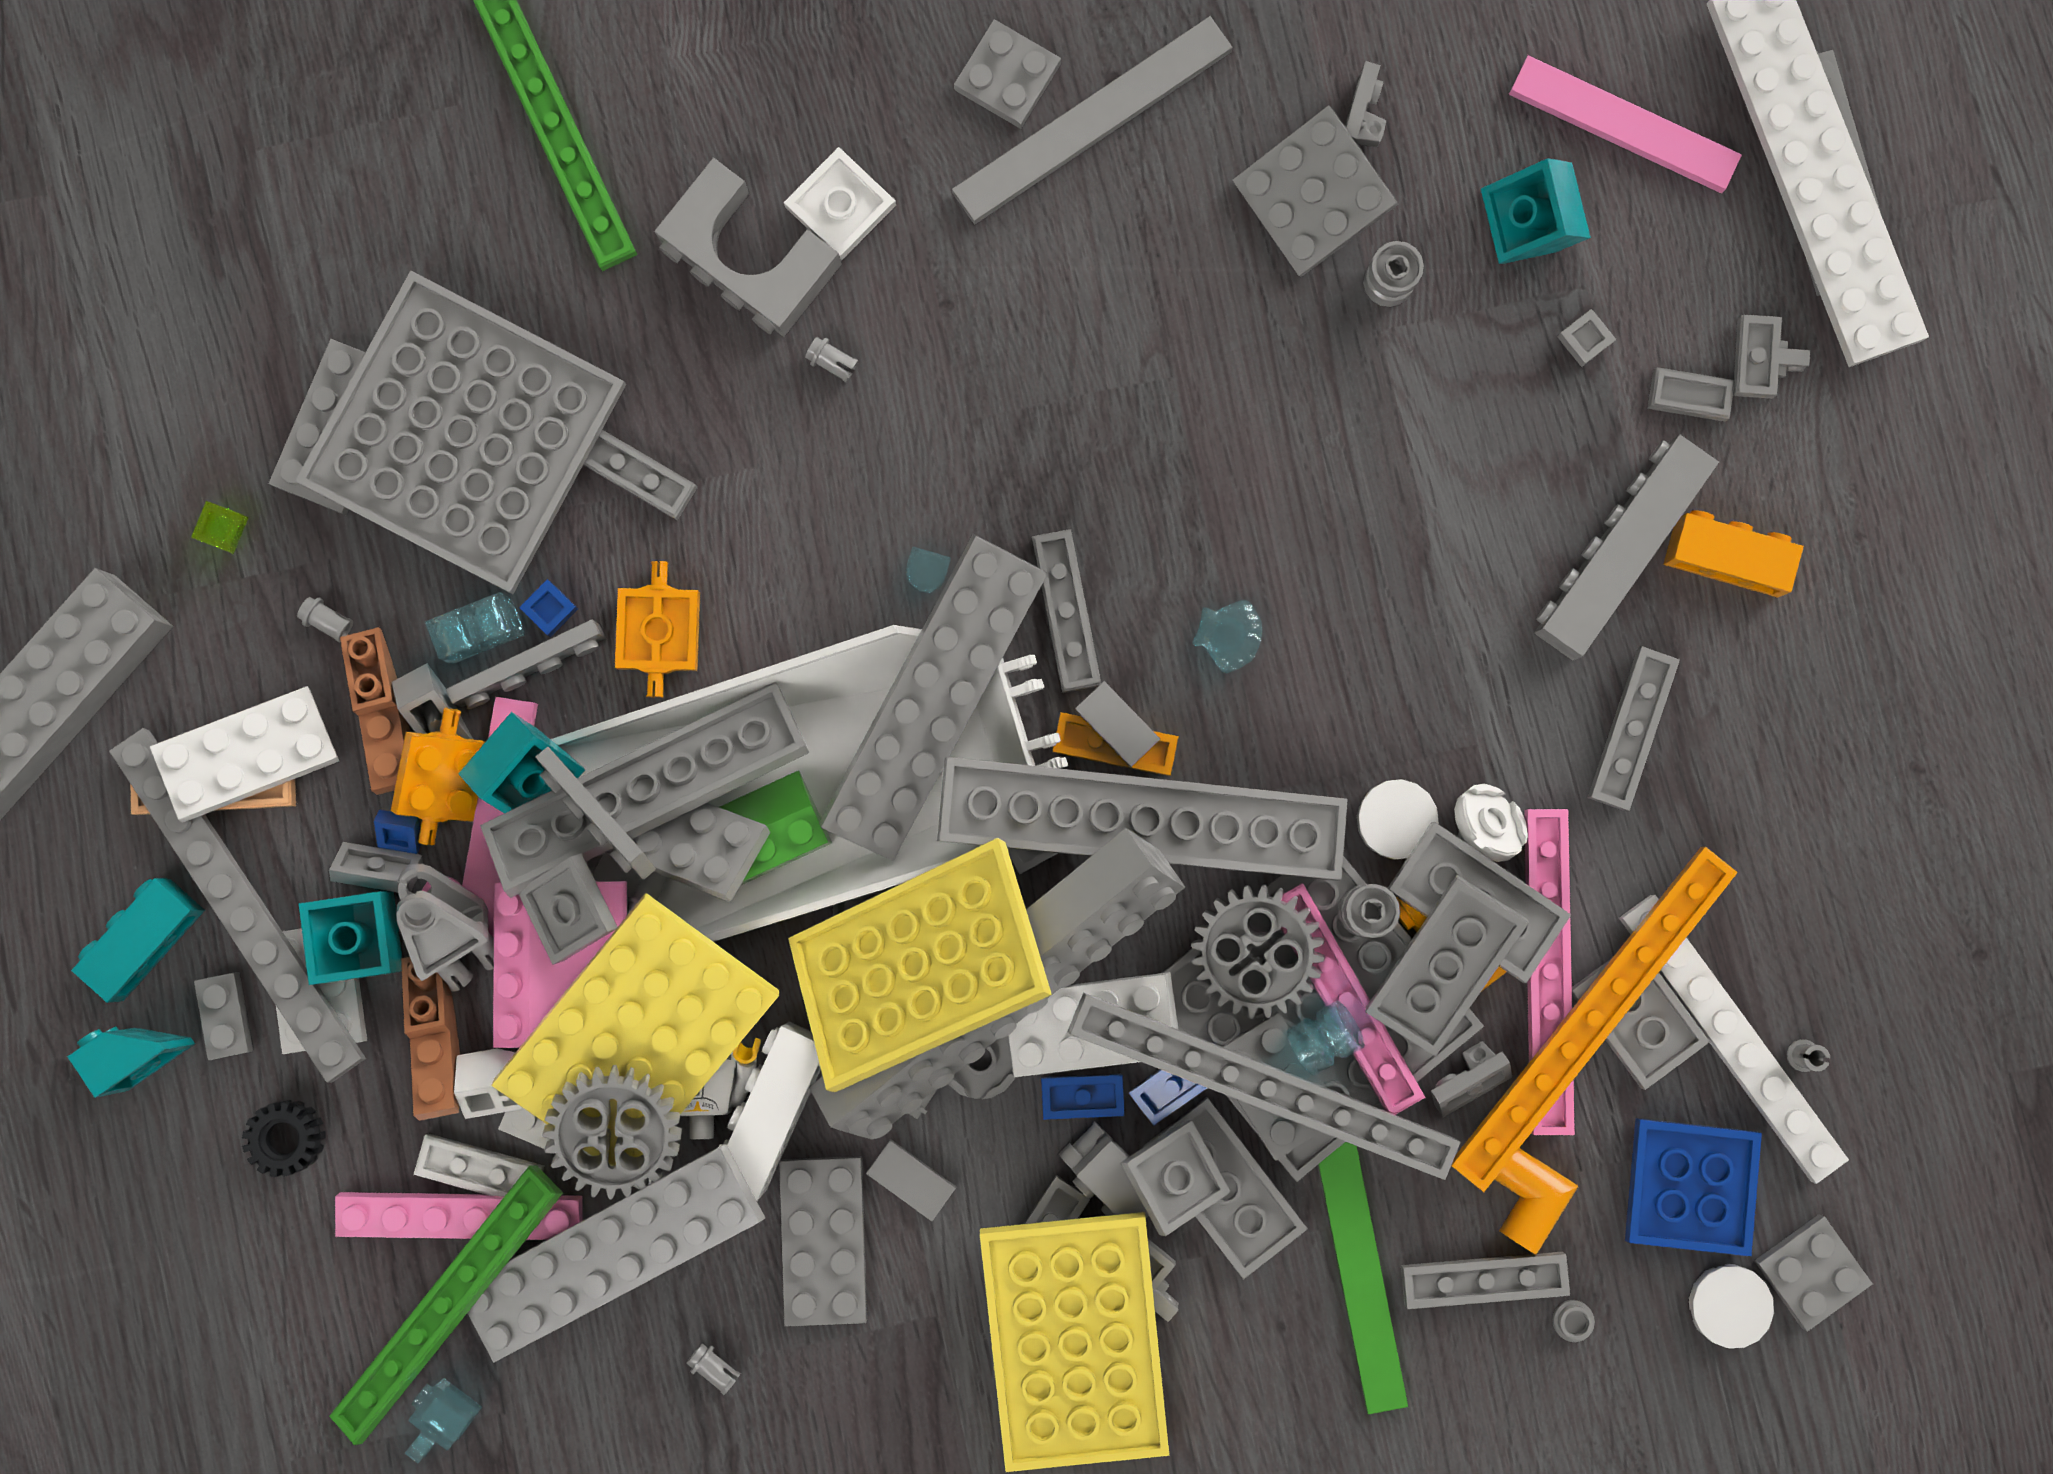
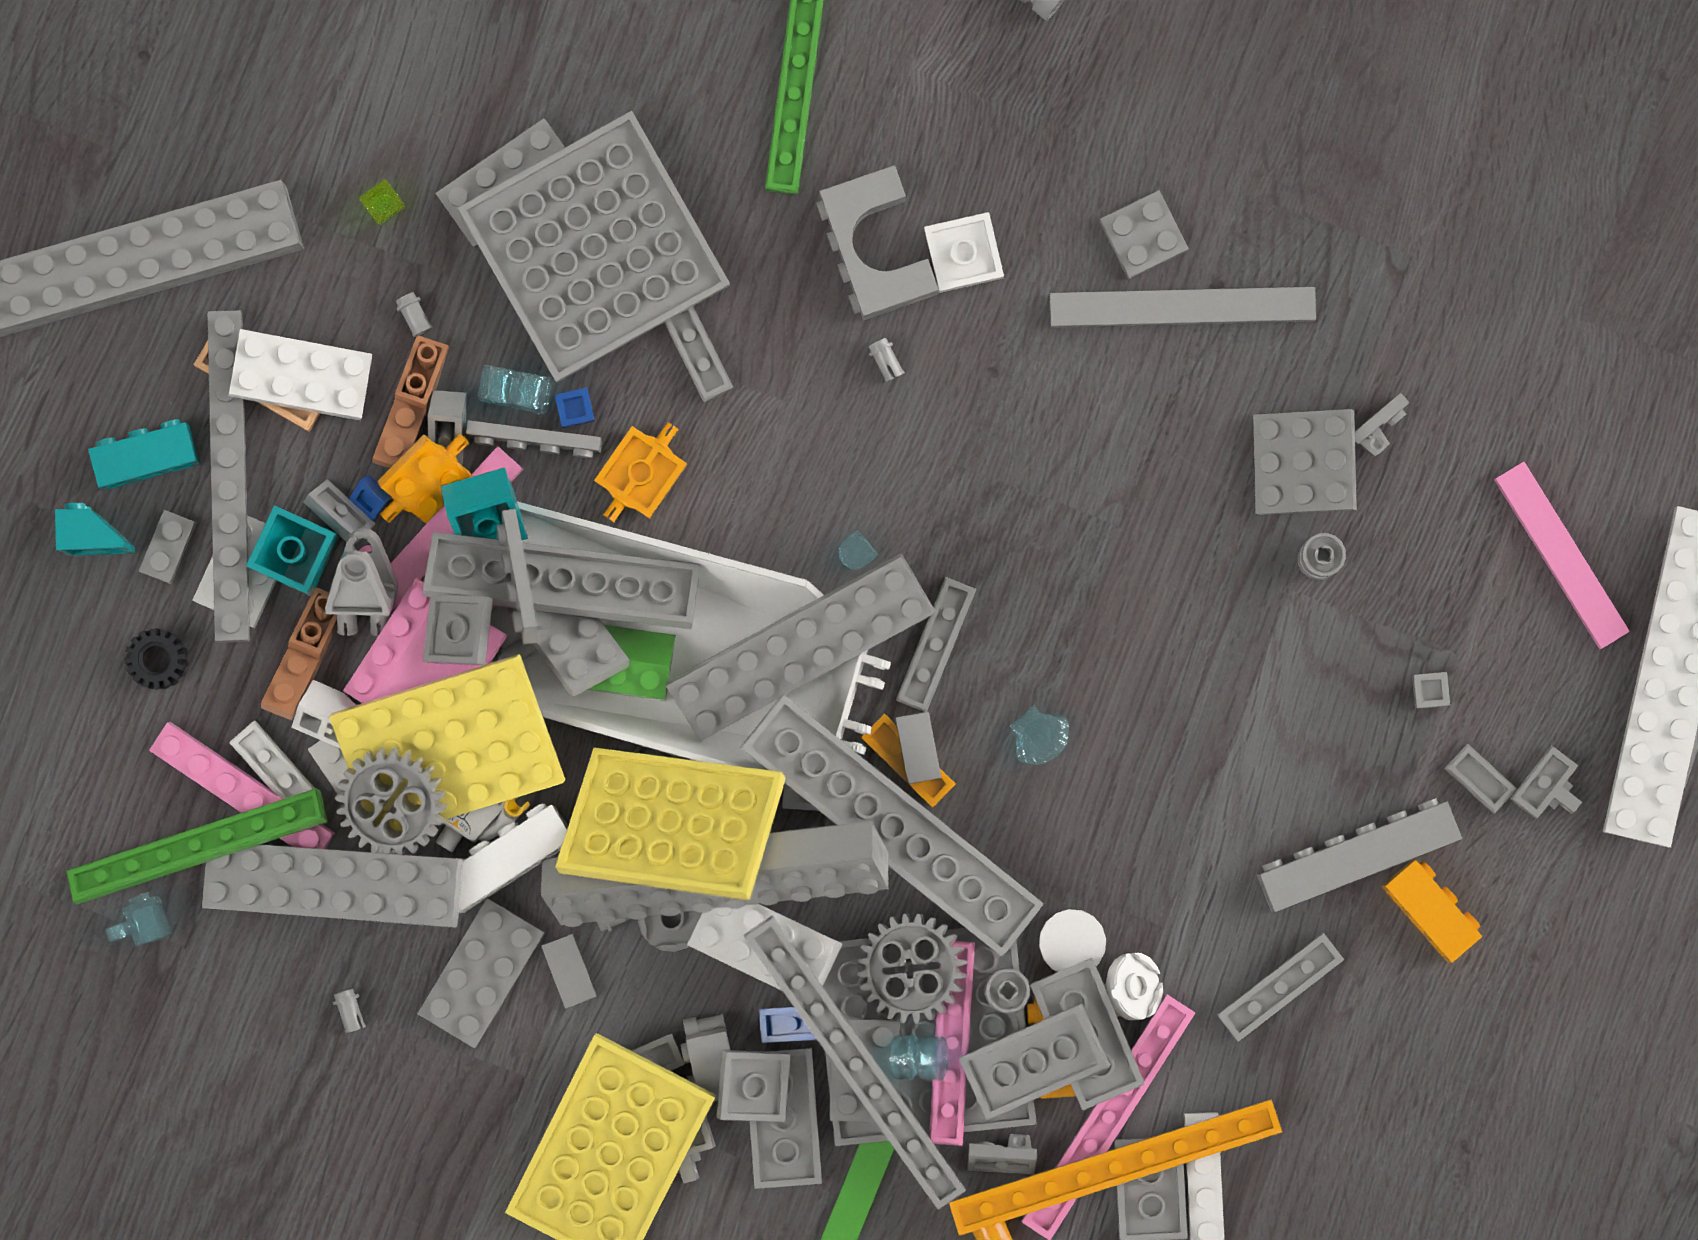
camera: 30 degrees right, 0 degrees up
blue plate [1041,1074,1125,1120] -> none
teal slope [1481,158,1591,264] -> none

